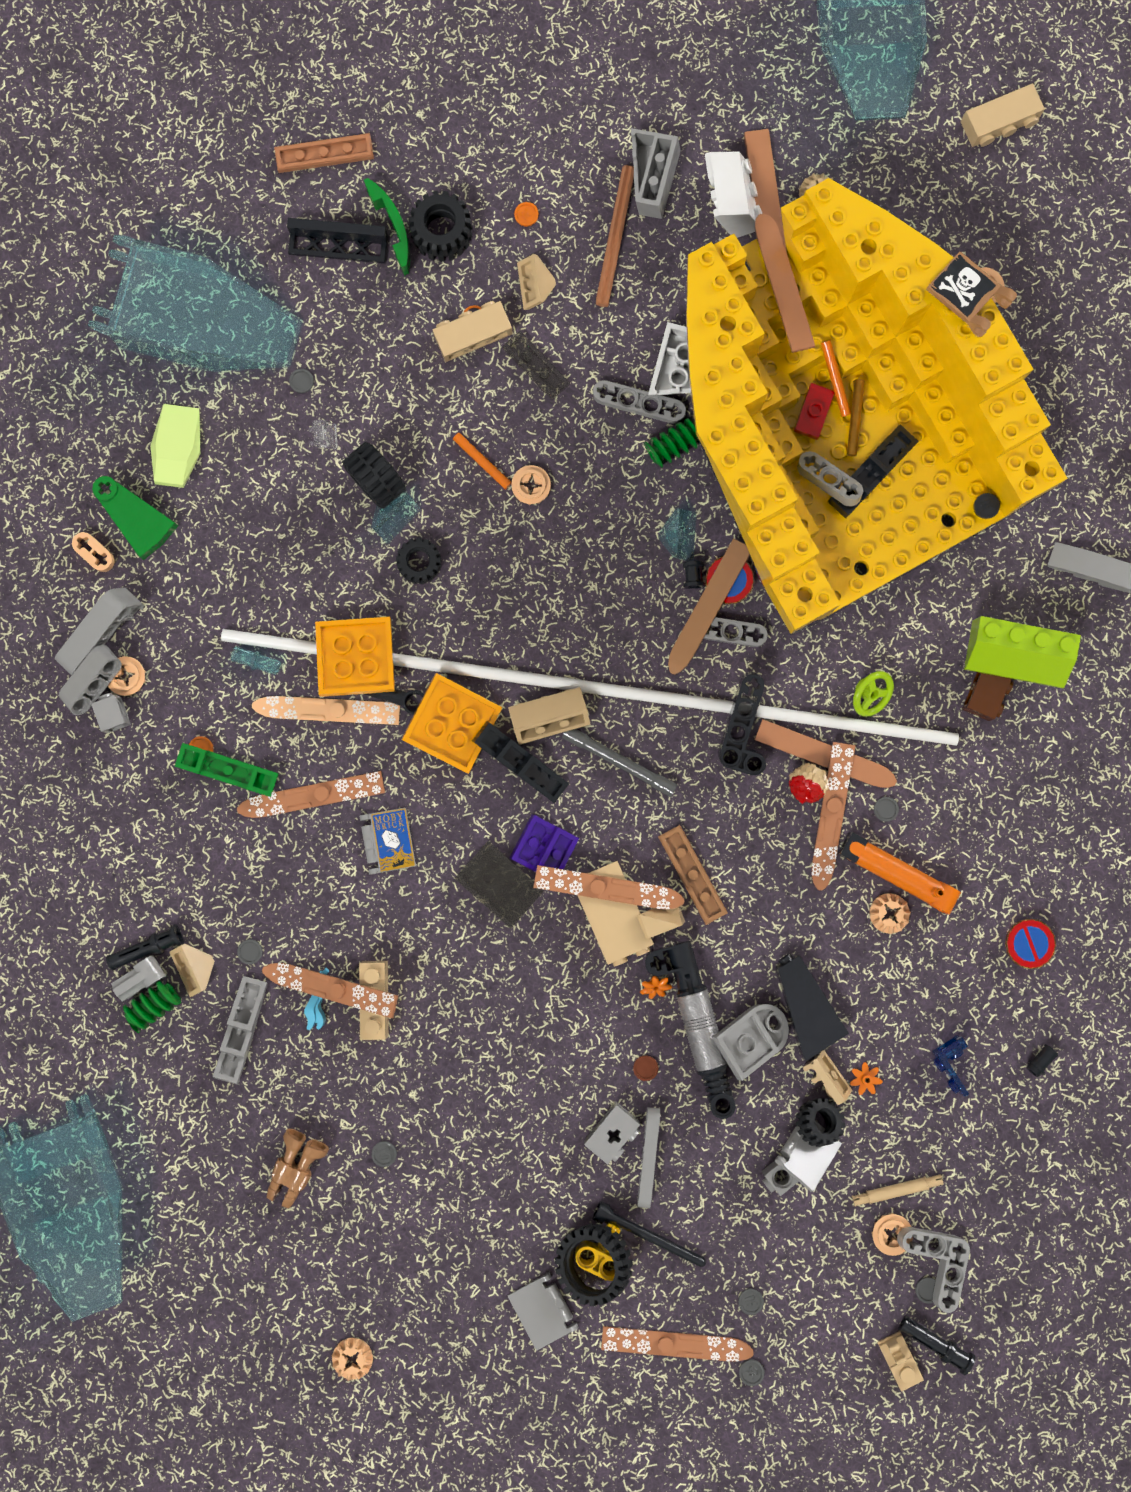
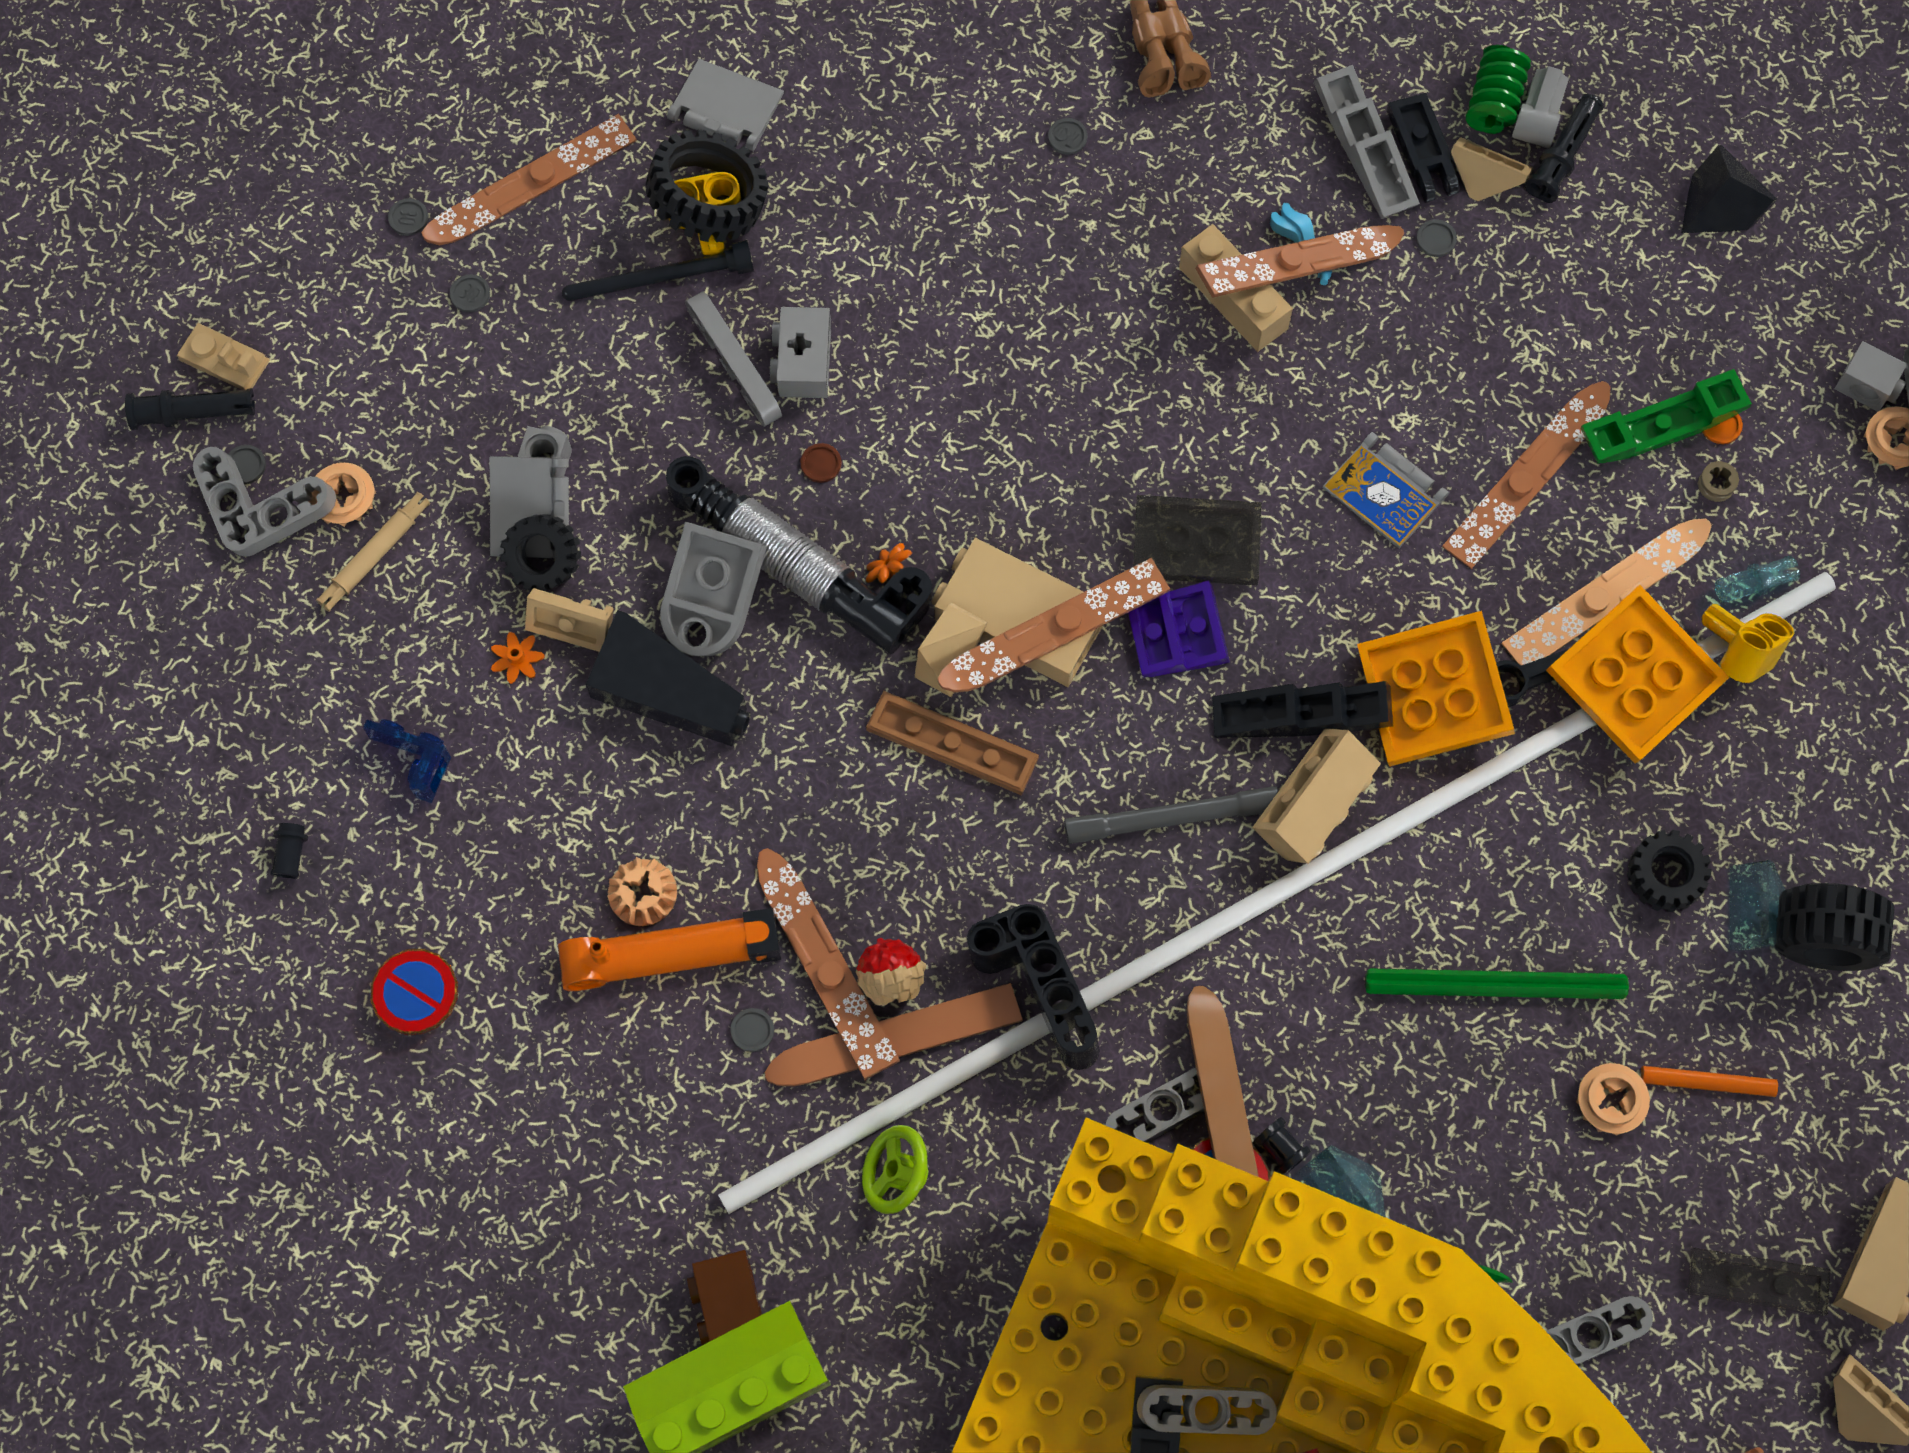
camera: 140 degrees right, 15 degrees down
none -> green axle [1365,968,1629,999]
none -> black hinge [1387,93,1459,203]
none -> black slope [1681,145,1777,233]
none -> dark tan bush [1698,461,1739,502]
none -> yellow beam [1701,604,1795,683]

